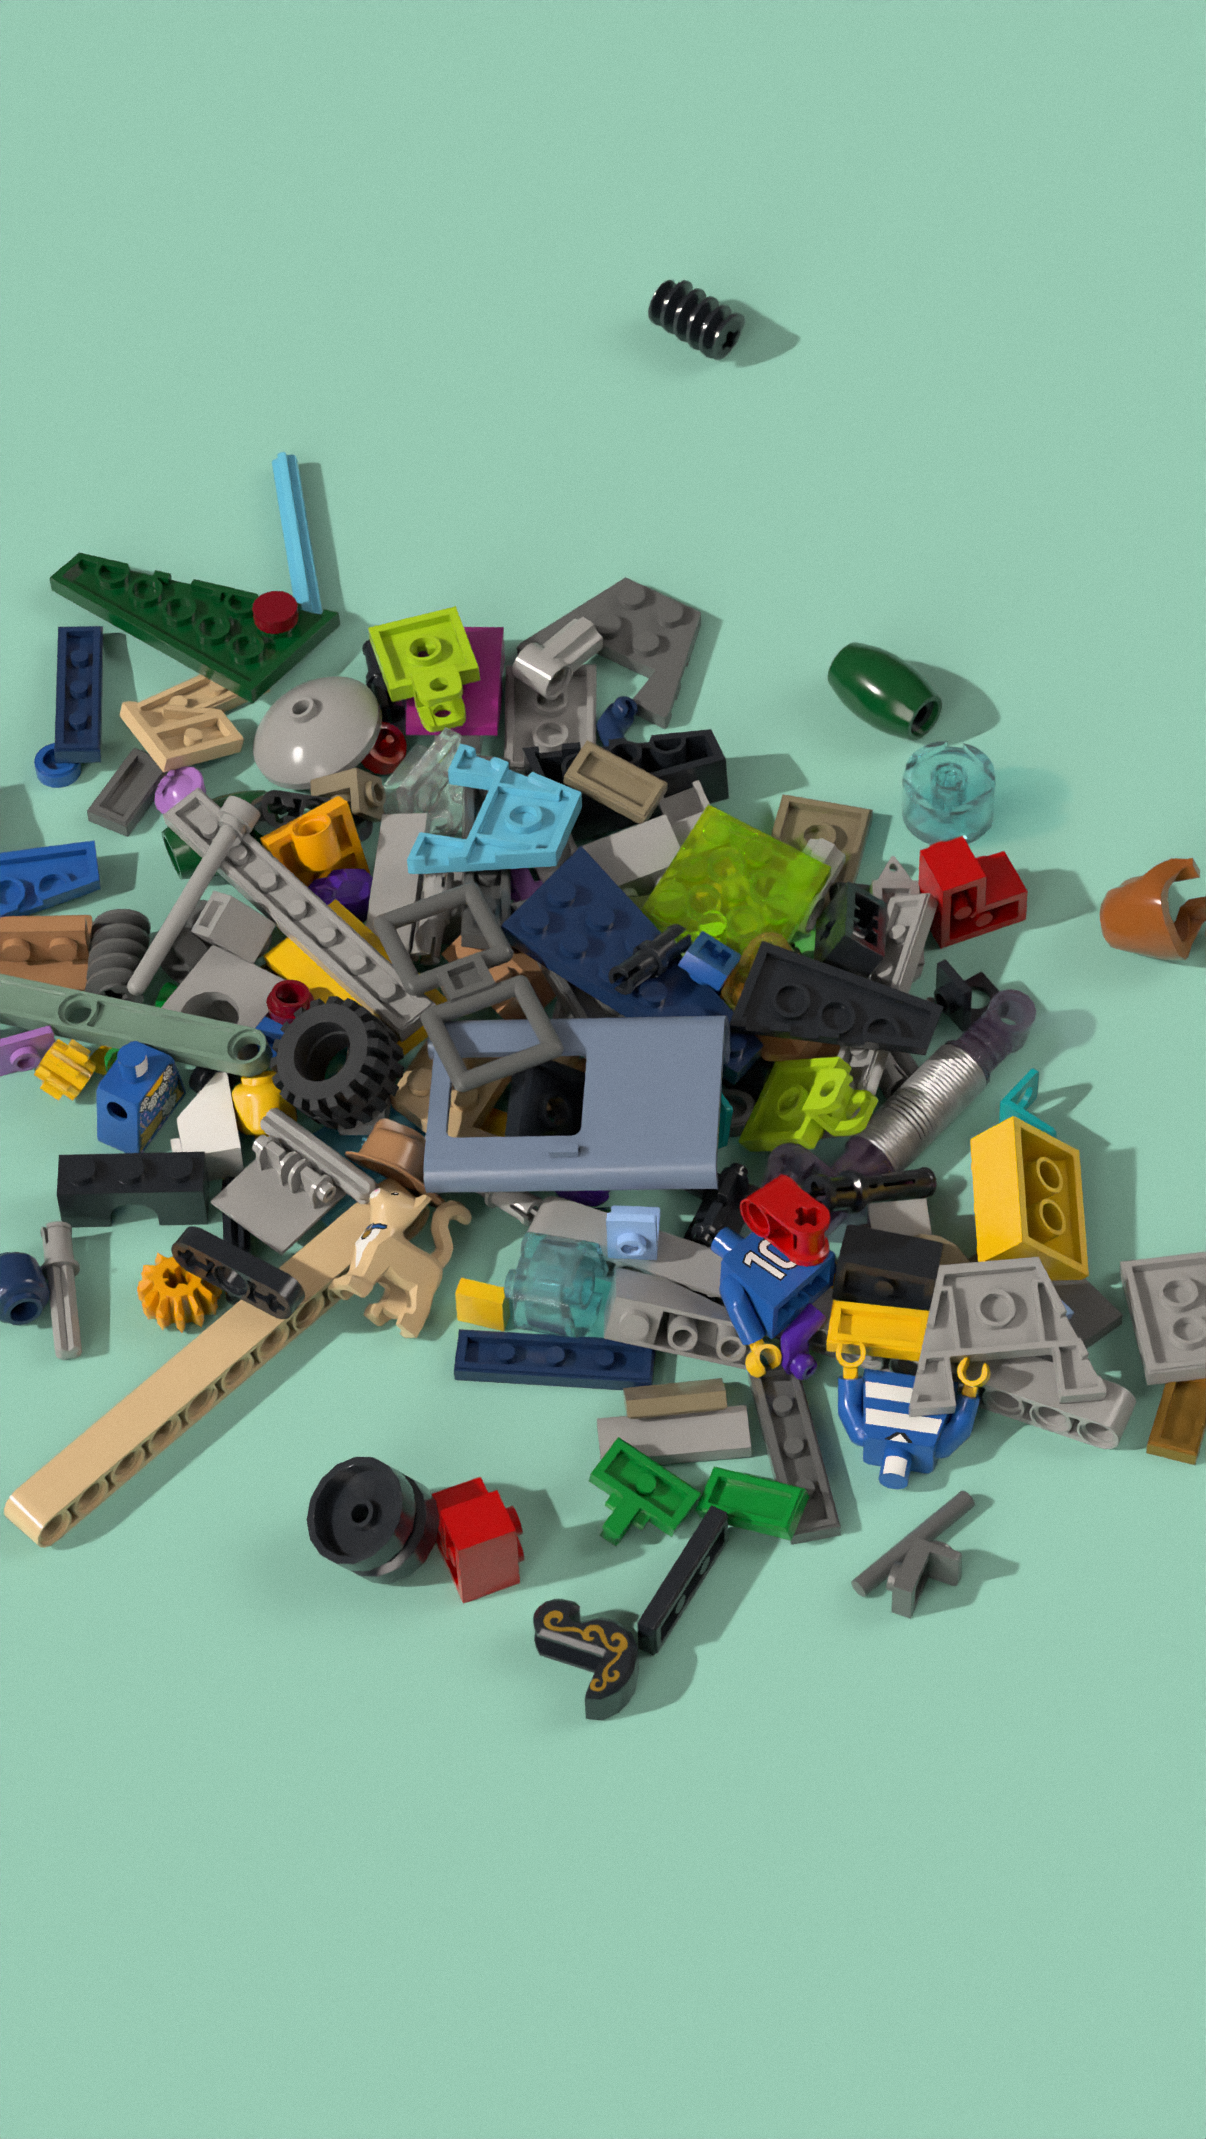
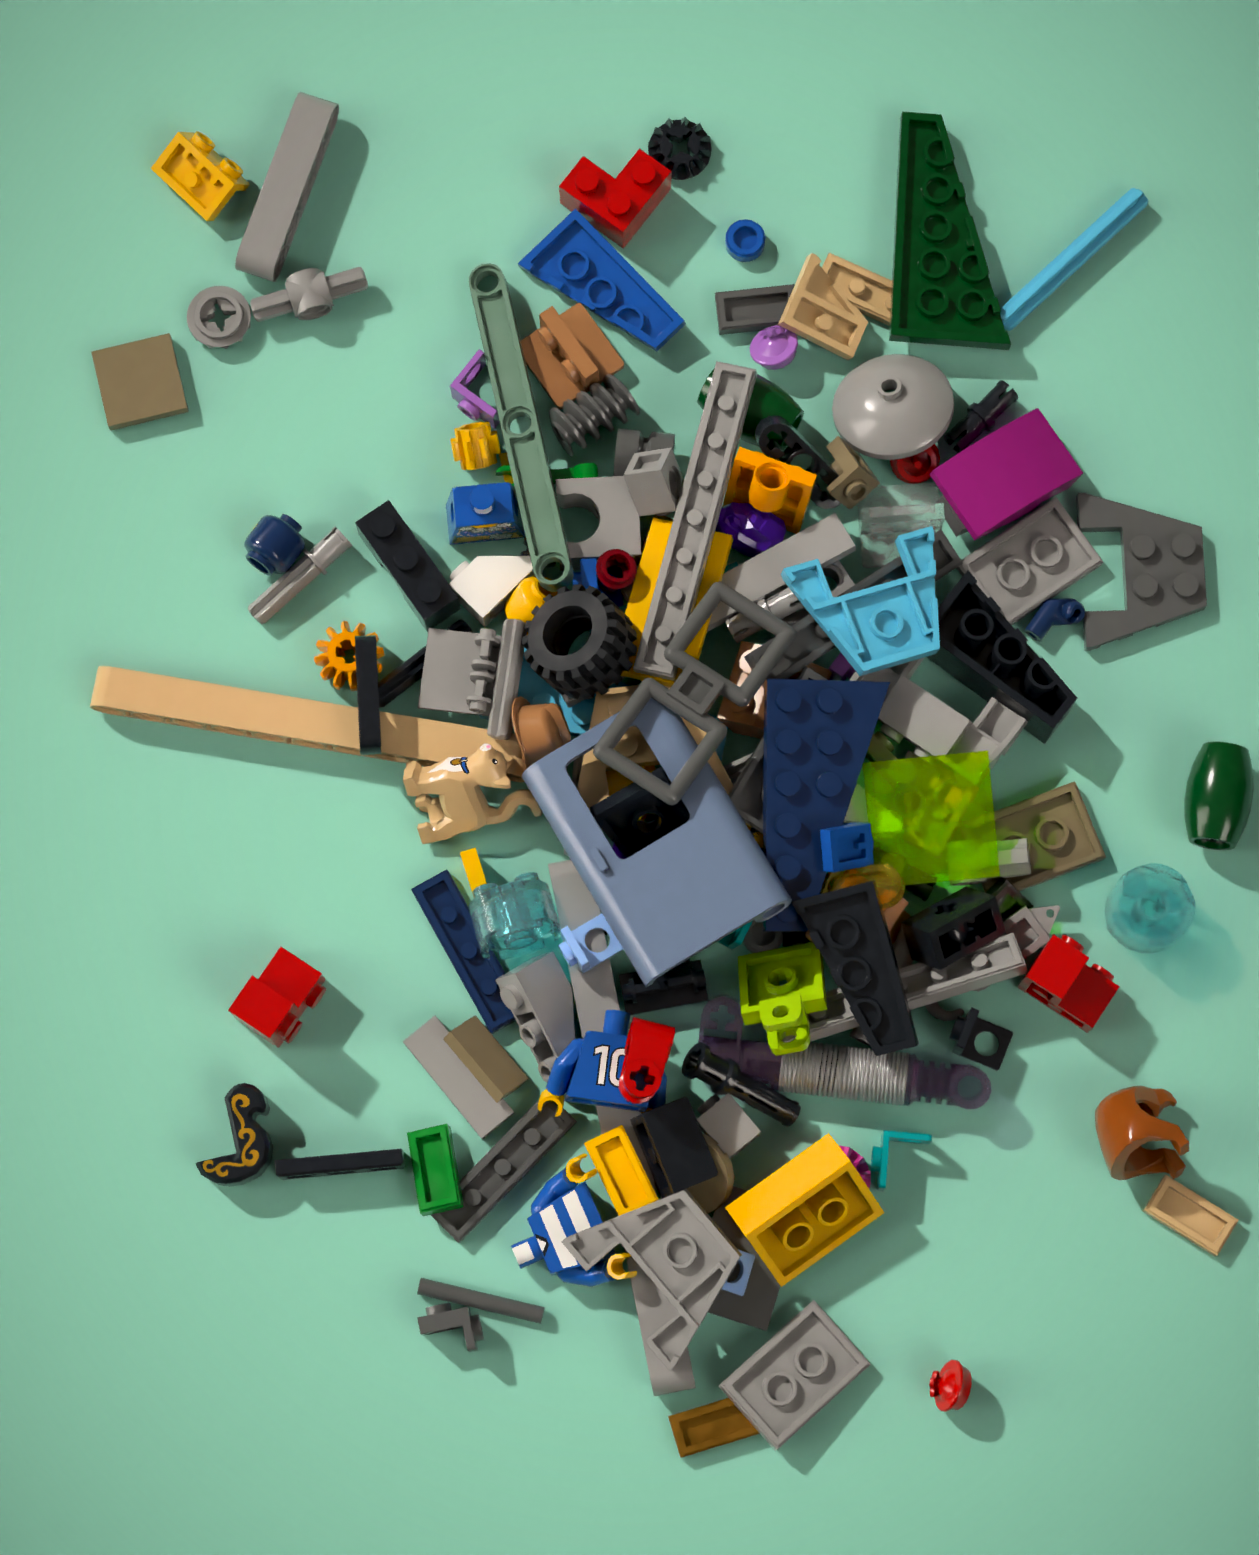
camera: 55 degrees right, 25 degrees up
dark blue tile [54,626,104,763] -> none
light grey piece [127,796,261,996] -> none
dark red tile [252,591,299,634] -> none
black wheel [306,1457,440,1584] -> none
lime plate [368,606,480,732] -> none
light grey piece [512,616,603,700] -> none
dark tan tile [563,740,668,824] -> none
green hinge [589,1437,702,1547] -> none
black pin [608,924,692,995] -> none
dark purple arm [781,1303,827,1380] -> none

